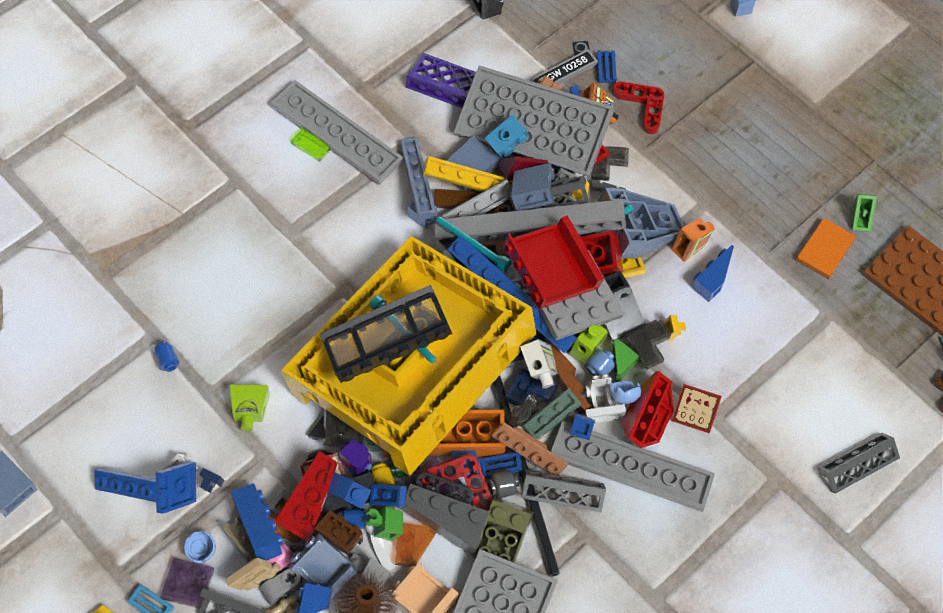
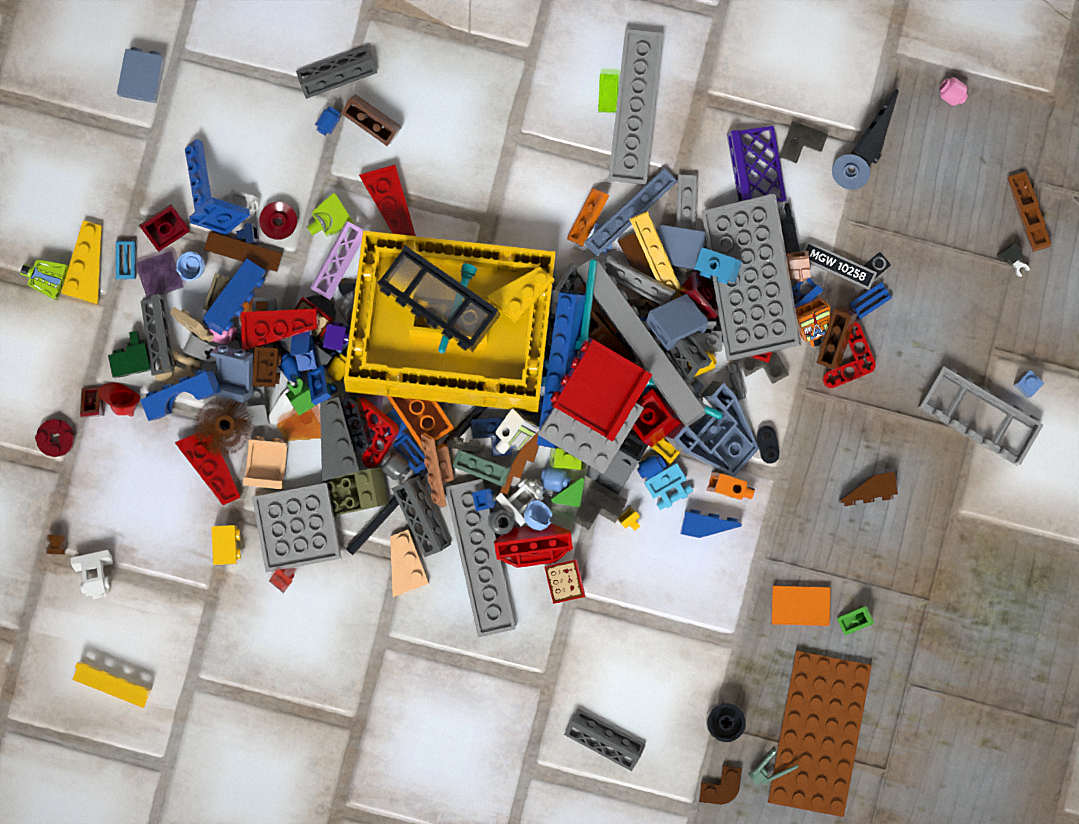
camera: 60 degrees right, 25 degrees up
none -> dark red slope [139,204,190,252]
none -> reddish brown tile [204,232,283,272]
none -> dark red dish [259,202,297,240]
none -> dark grey fence [296,45,377,99]
none -> lavender fence [310,221,364,299]
none -> reddish brown brick [341,94,402,146]
none -> red wing [359,164,416,236]
none -> light nougat wing [390,530,429,597]
none -> yellow wing [486,267,554,323]
none -> dark grey head [487,509,514,535]
none -> orange plate [566,188,609,246]
none -> blue brick [637,454,666,480]
none -> medium azure plate [644,463,693,510]
none -> light grey tile [676,174,698,230]
none -> black brick [706,702,746,742]
none -> black plate [757,426,780,464]
none -> clear smoke plate [779,121,828,164]
none -> reddish brown brick [816,307,858,369]
none -> sand blue dish [832,154,870,190]
none -> reddish brown slope [839,472,898,506]
none -> clear window [918,366,1043,466]

